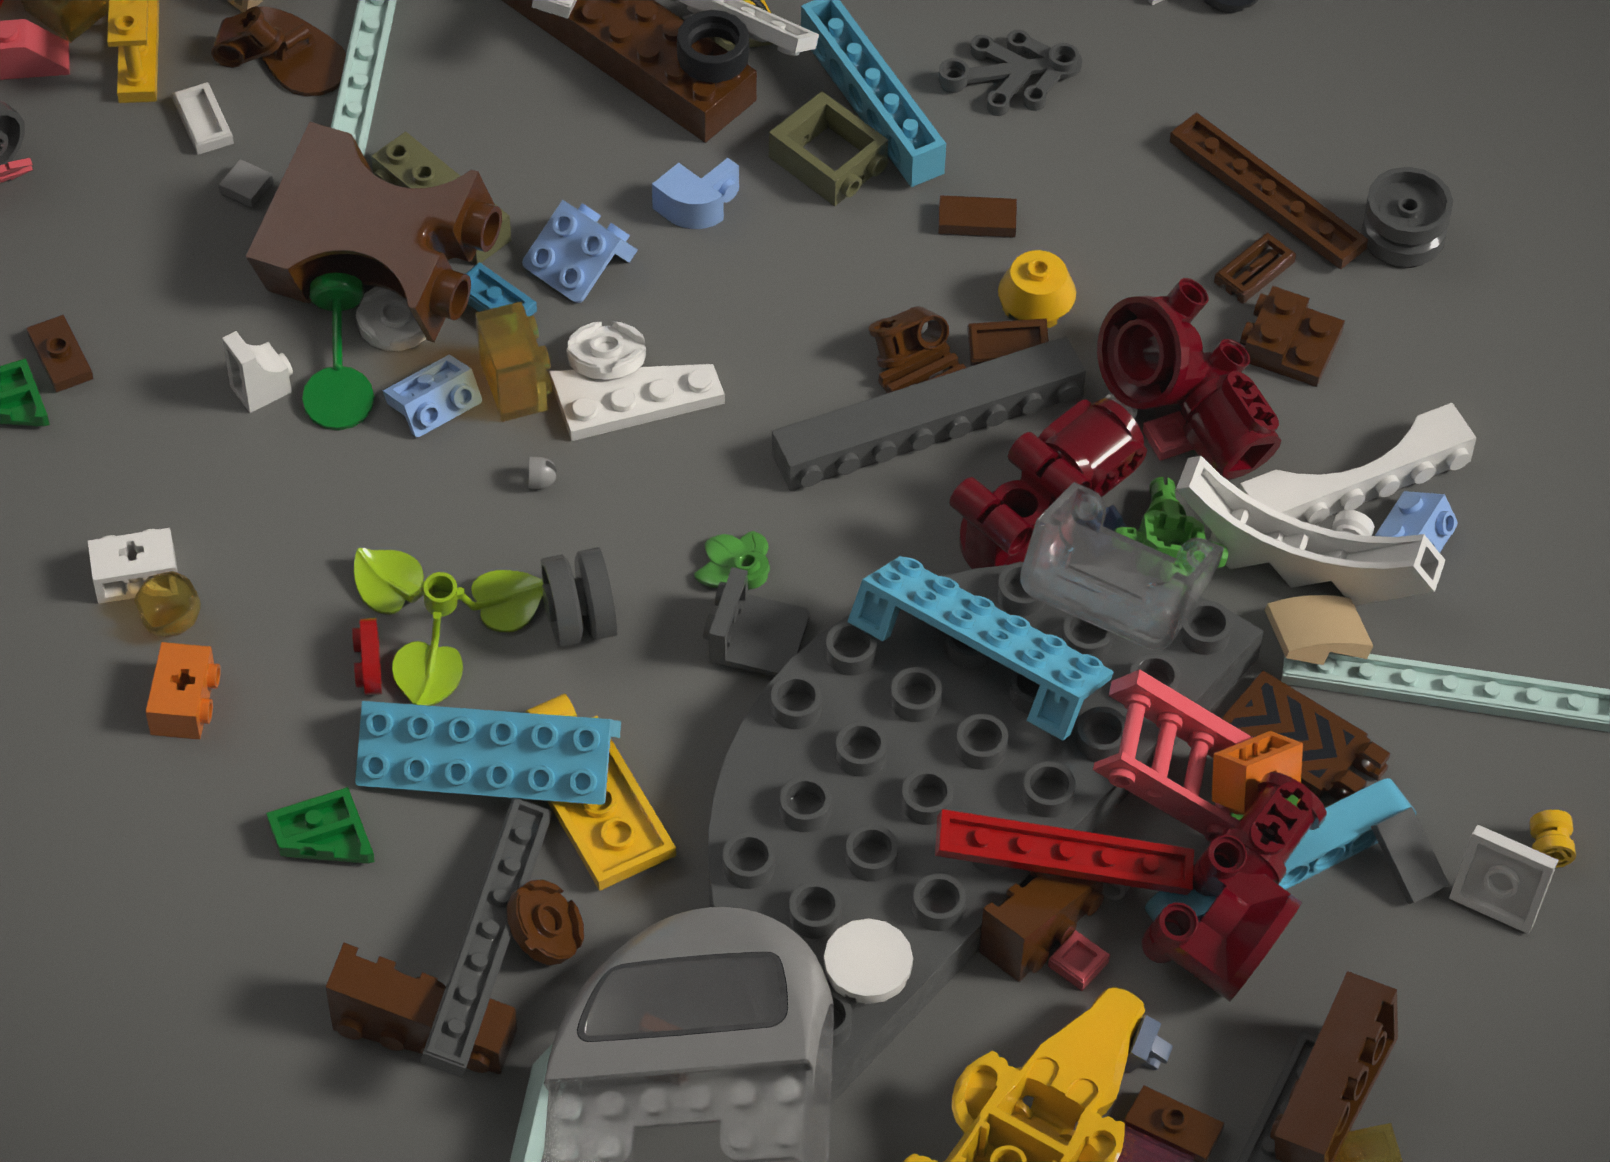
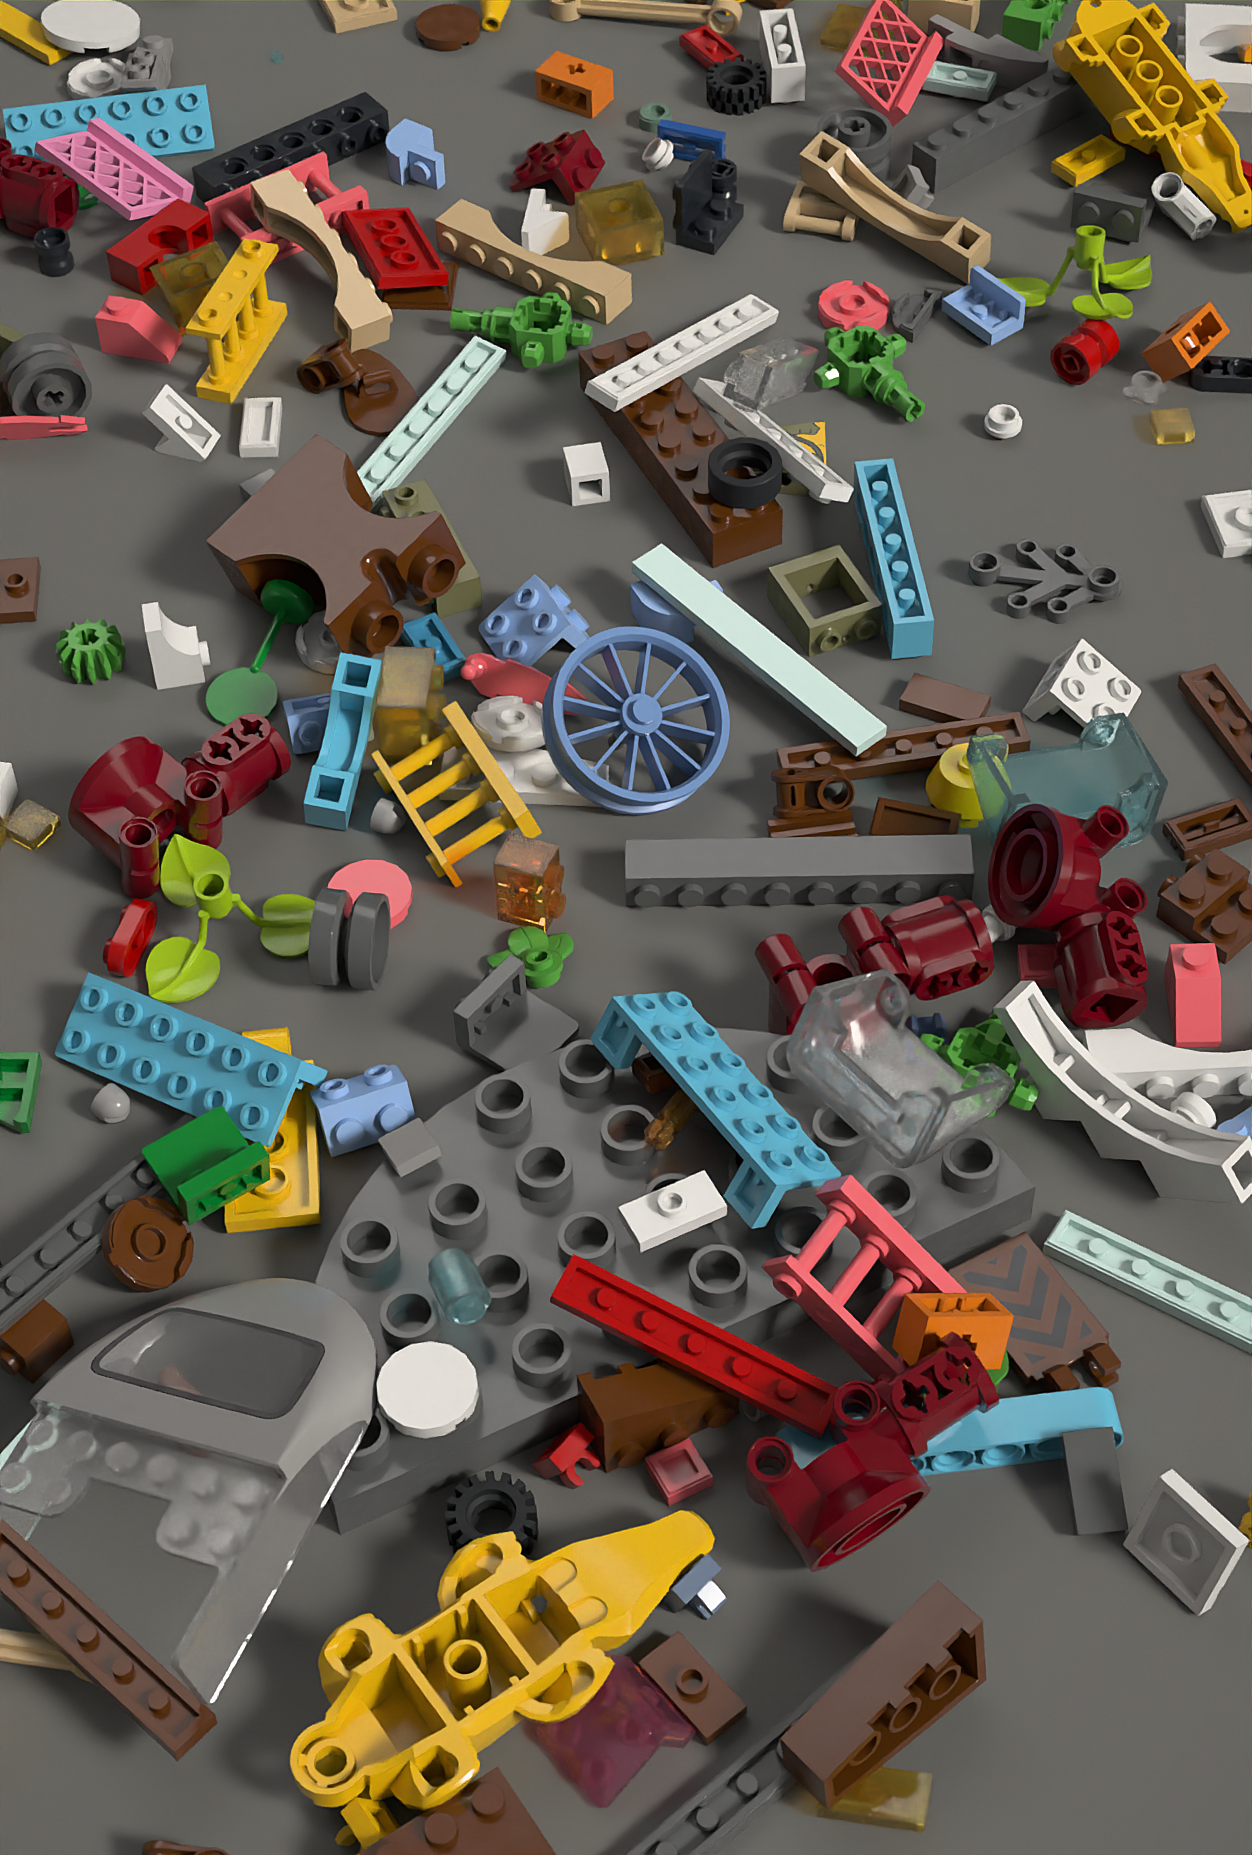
camera: 25 degrees right, 5 degrees down
tan slope [1265,595,1373,665] -> none
none -> clear yellow tile [0,798,61,851]
none -> bright green gear [56,618,126,685]
none -> dark red piece [68,713,291,899]
none -> light grey hinge [90,1083,130,1124]
none -> white slope [142,384,221,462]
none -> green bracket [142,1106,270,1226]
none -> medium azure arch [303,652,382,831]
none -> light blue bracket [309,1065,416,1157]
none -> coral tile [327,859,413,929]
none -> yellow fence [371,701,542,888]
none -> light grey tile [378,1117,442,1178]
none -> clear light blue brick [428,1248,492,1325]
none -> black tyre [445,1471,539,1555]
none -> coral piece [460,652,588,715]
none -> clear orange brick [493,832,566,934]
none -> red tile [531,1423,600,1489]
none -> medium blue wheel [541,626,730,815]
none -> white brick [563,442,610,506]
none -> white plate [618,1170,727,1253]
none -> reddish brown tile [631,1052,678,1094]
none -> light aqua tile [632,543,887,756]
none -> clear orange axle [644,1088,699,1151]
none -> reddish brown plate [777,712,1031,784]
none -> clear light blue windscreen [966,712,1169,849]
none -> white bracket [1022,638,1141,746]
none -> coral slope [1164,943,1221,1048]

